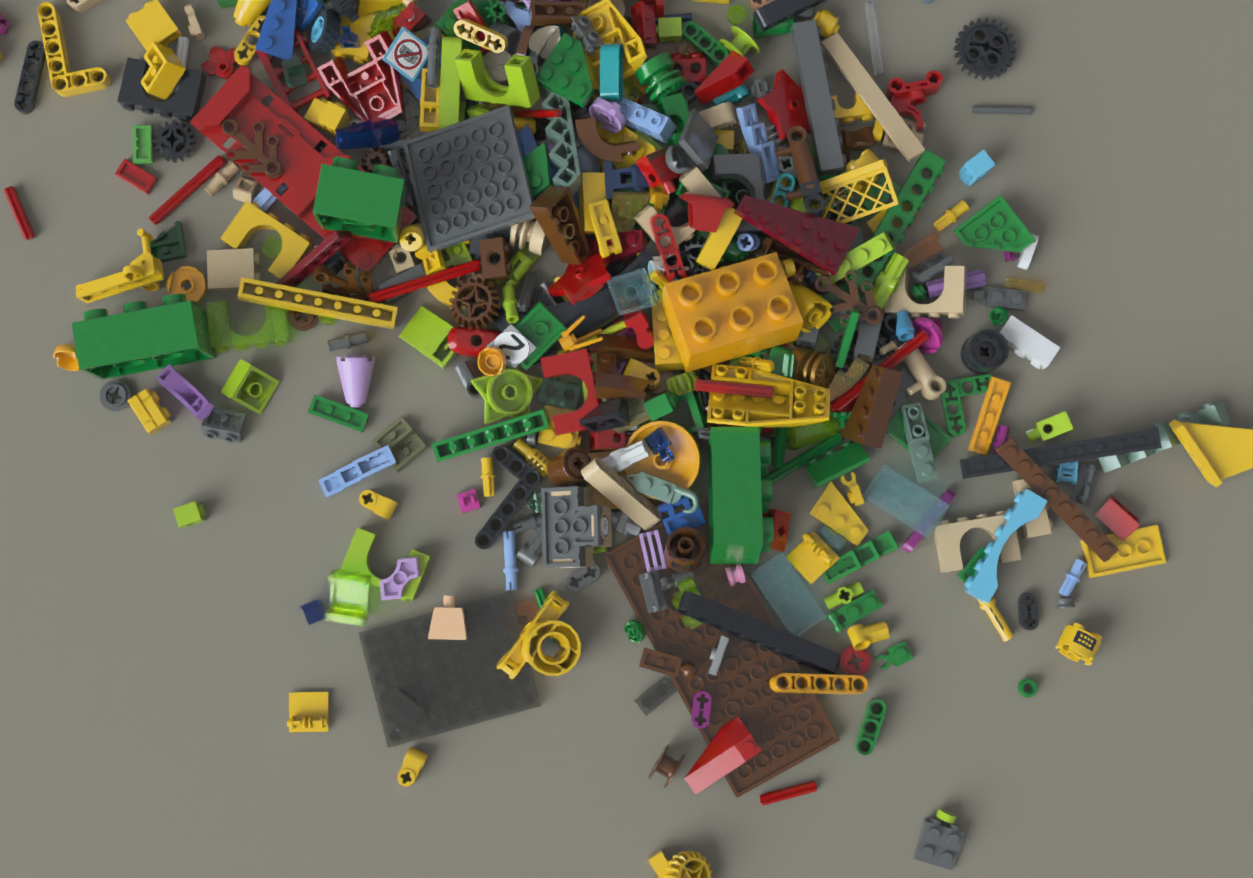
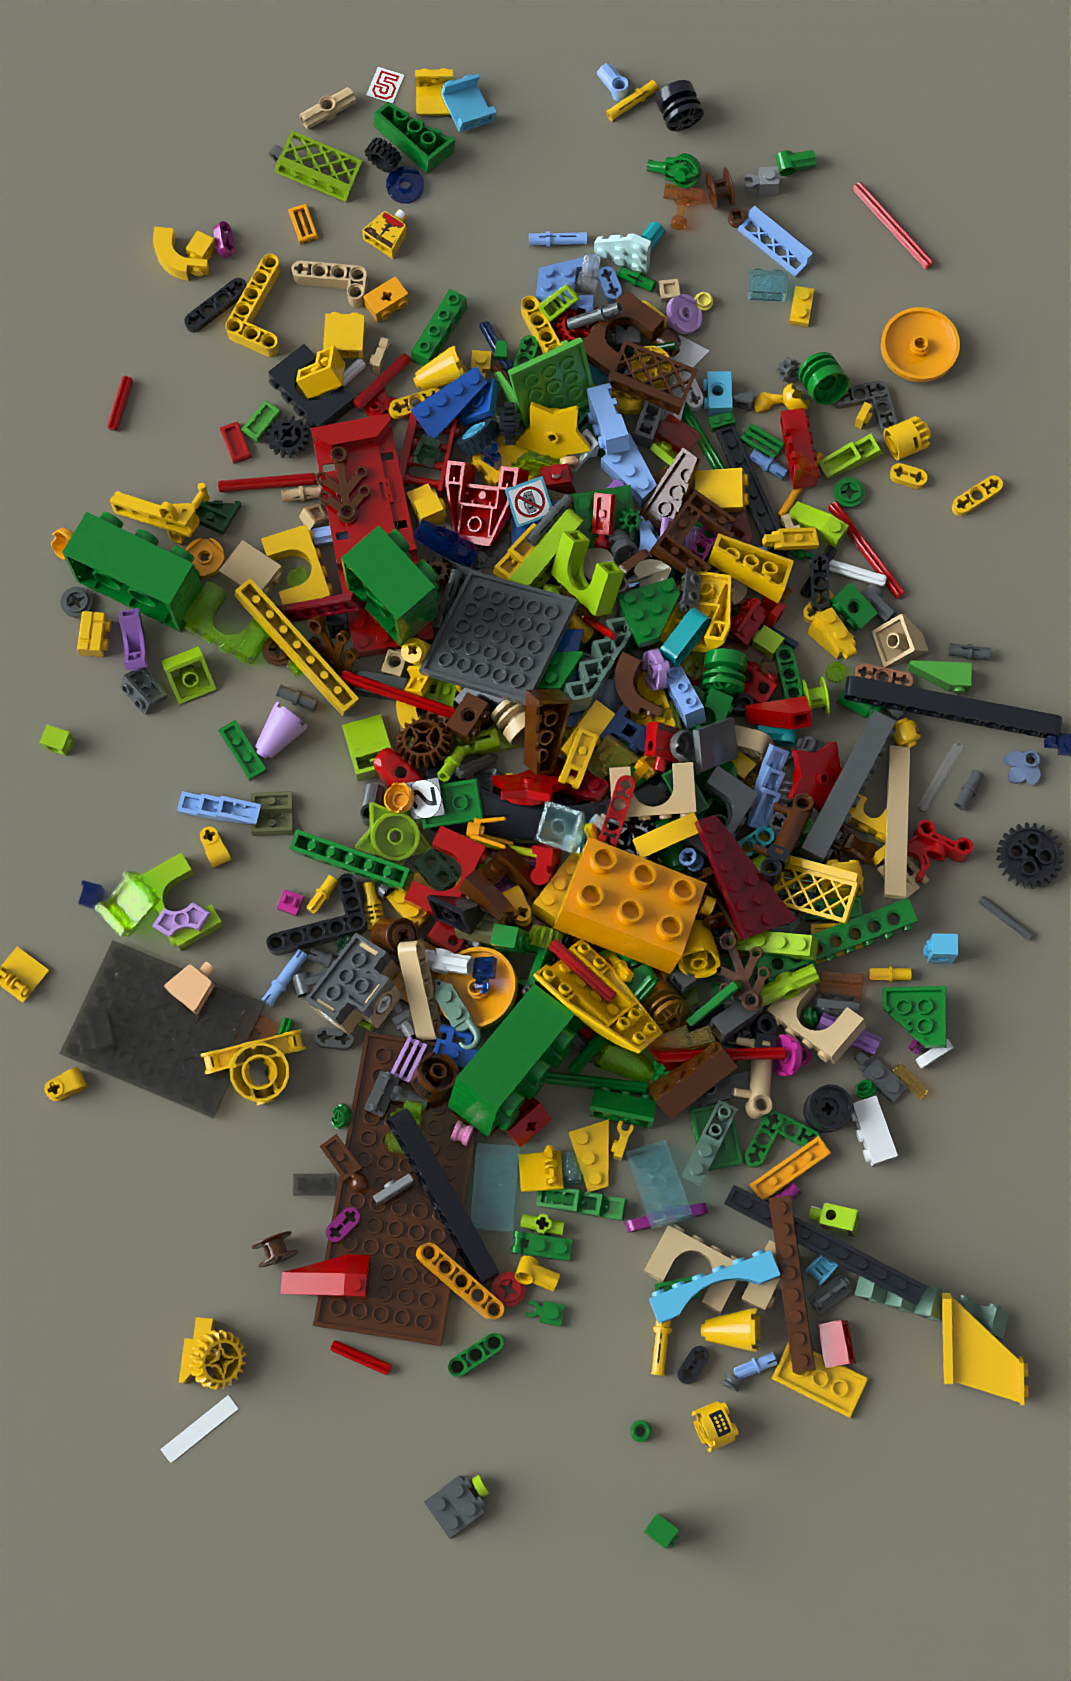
camera: 40 degrees right, 10 degrees down
yellow beam [454,18,508,53] -> none
red piece [679,192,735,233] -> none
dark azure cone [896,311,915,341] -> none
none -> red axle [353,353,411,409]
none -> green brick [643,1513,679,1549]
none -> yellow cone [701,1308,761,1352]
none -> dark grey pin [954,770,984,810]

